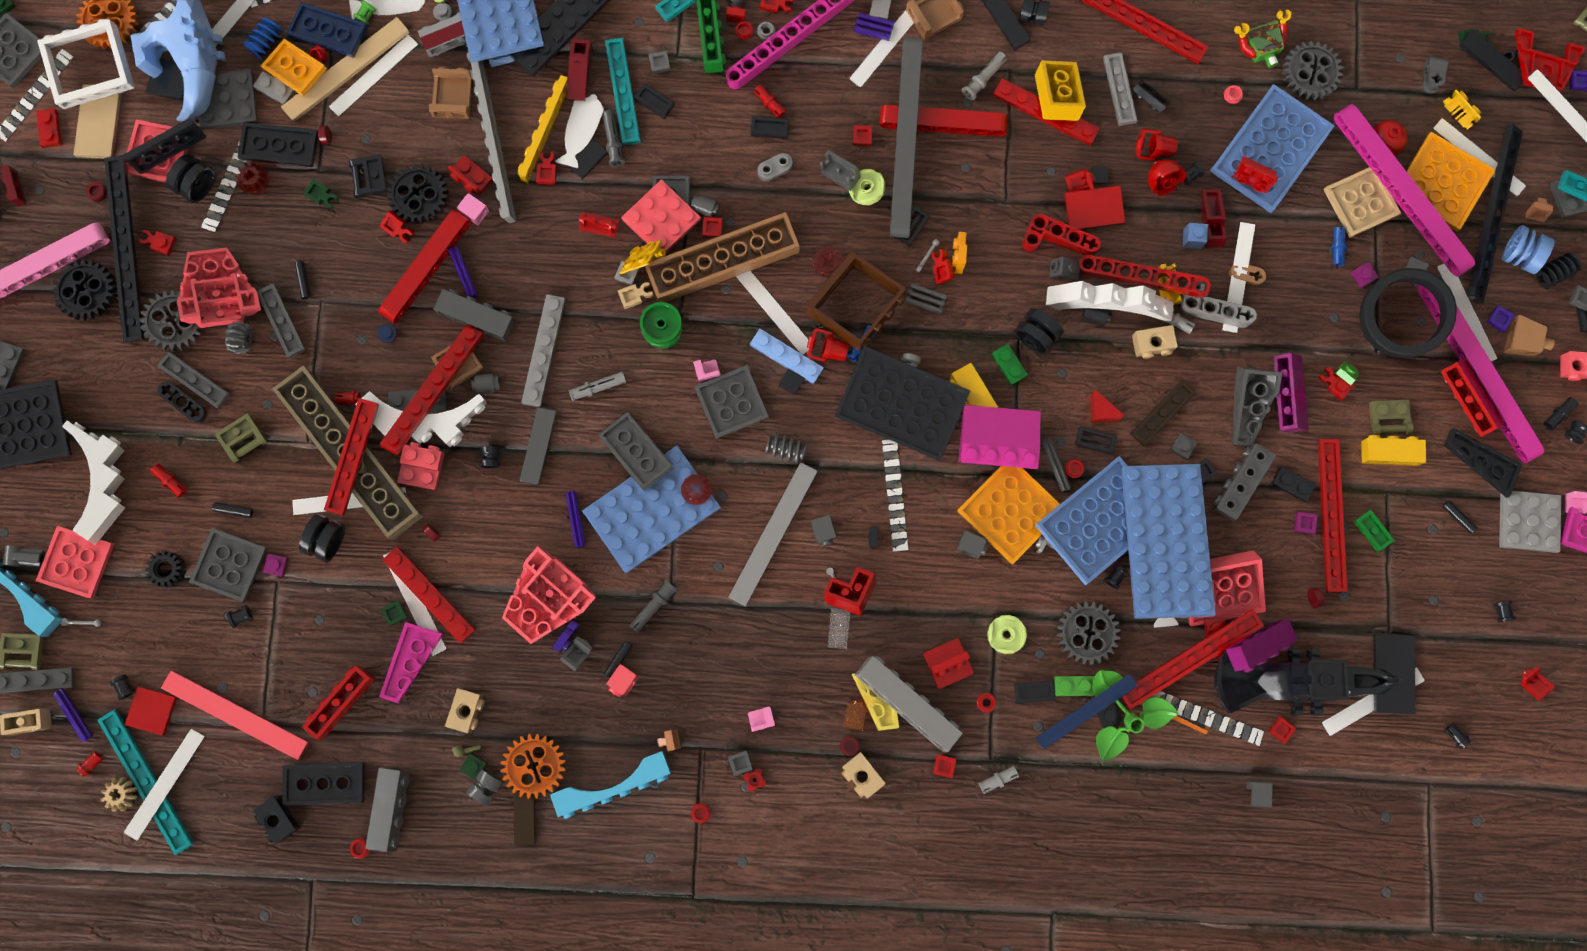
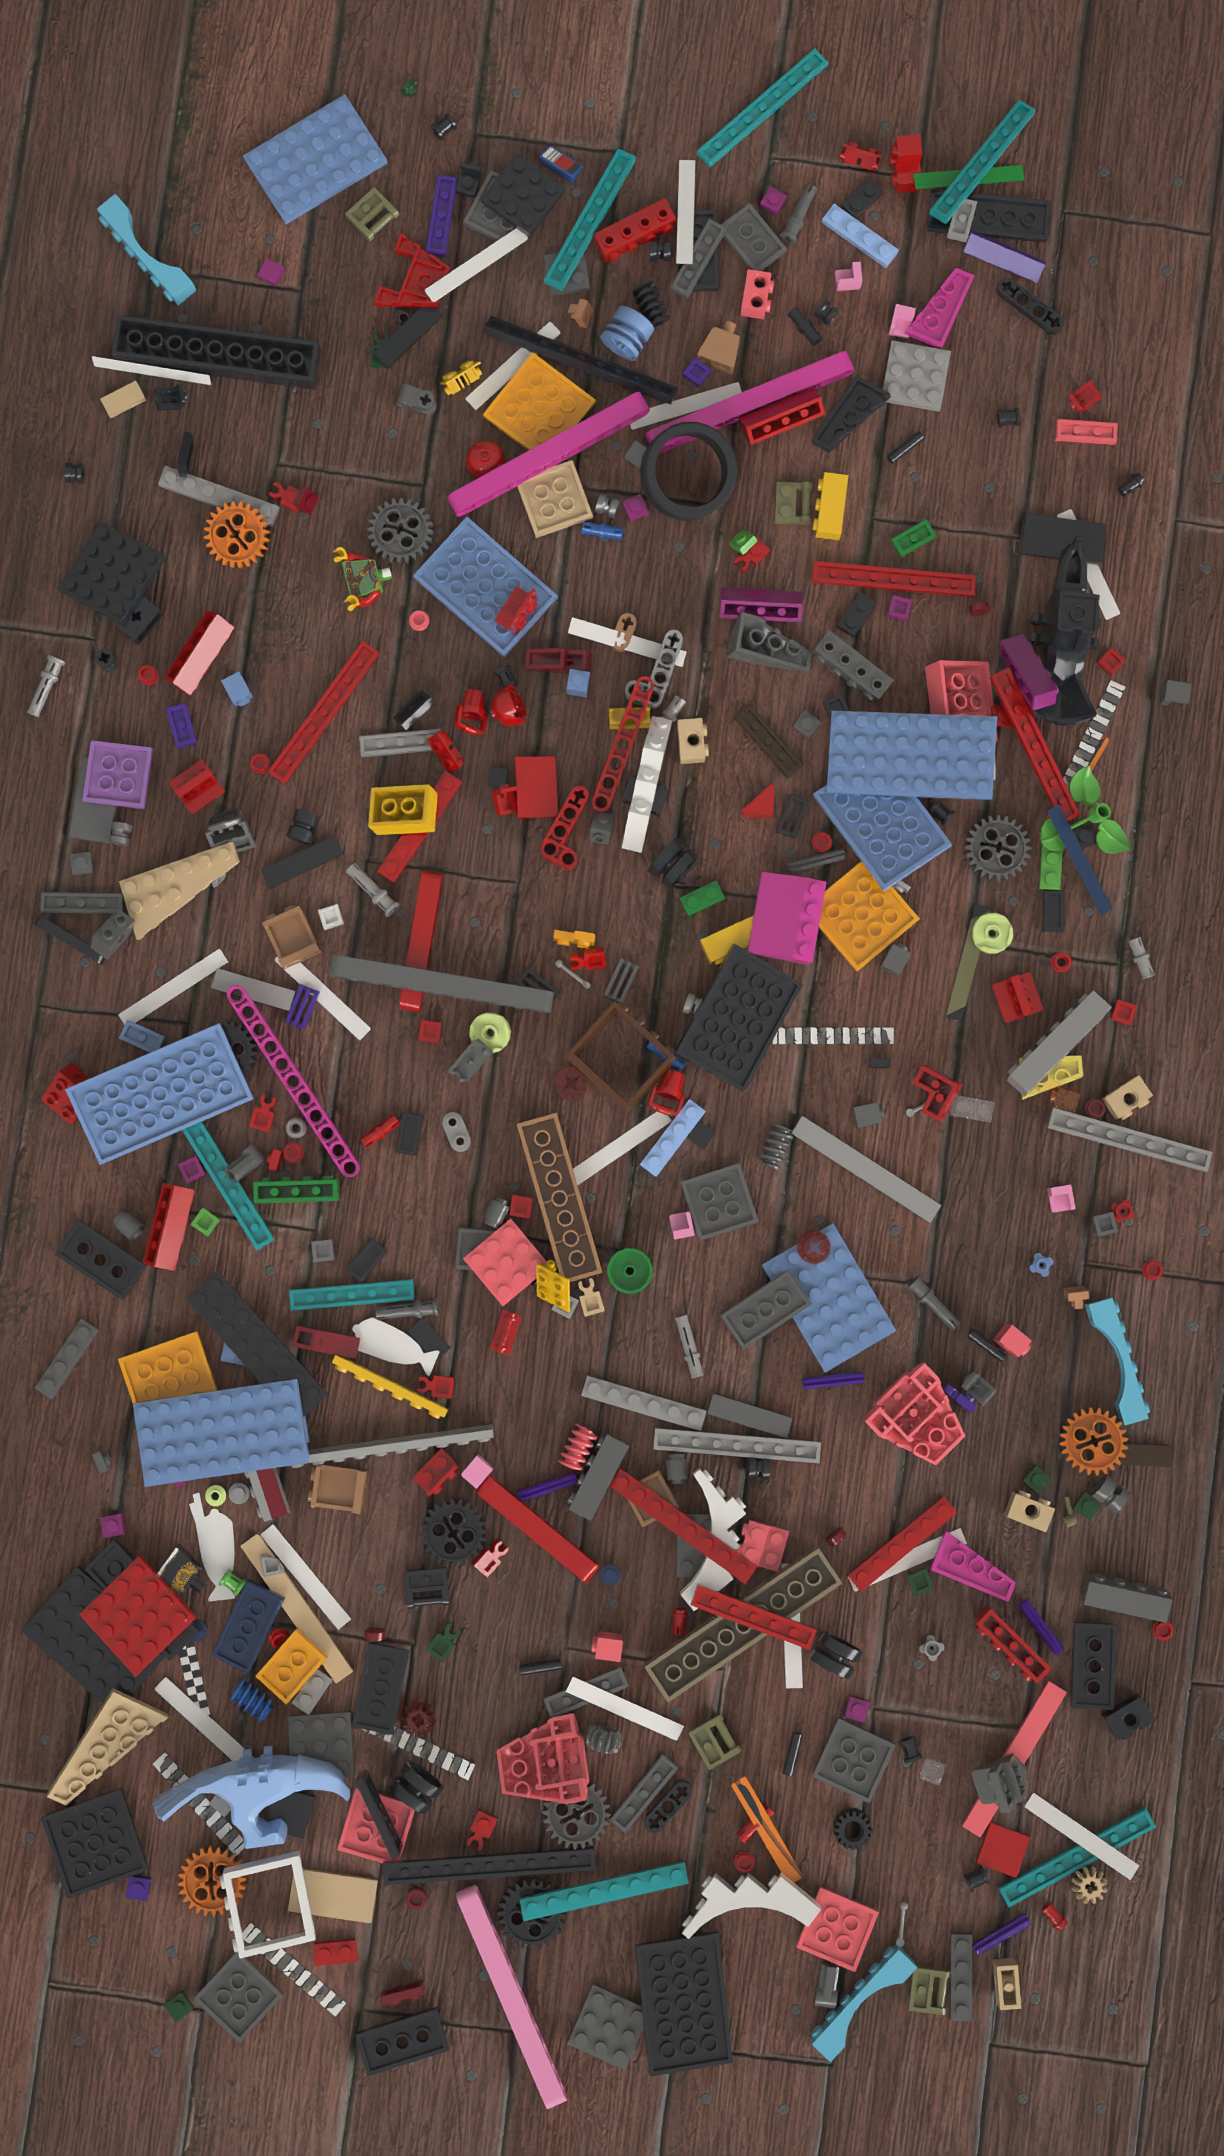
camera: 85 degrees left, 5 degrees up
none -> light grey tile [260,1555,285,1577]
none -> white tile [318,904,344,930]
none -> red hinge [426,729,464,773]
none -> teal plate [519,1861,689,1921]
none -> coral piece [558,1423,597,1470]
none -> white sticker [566,1677,684,1741]
none -> coral brick [591,1631,623,1662]
none -> flat silver wheel [595,492,620,518]
none -> light grey plate [653,1428,821,1463]
none -> orange sticker [732,1777,803,1883]
none -> red plate [734,1851,755,1873]
none -> light grey plate [919,1635,944,1661]
none -> clear tile [919,1757,946,1785]
none -> olive sticker [946,904,991,1021]
none -> dark grey piece [972,1753,1027,1813]
none -> dark purple axle [1019,1599,1064,1655]
none -> dark green plate [1022,1465,1052,1495]
none -> medium blue plate [1029,1253,1053,1277]
none -> light grey plate [1047,1108,1213,1172]
none -> coral tile [1055,419,1118,445]

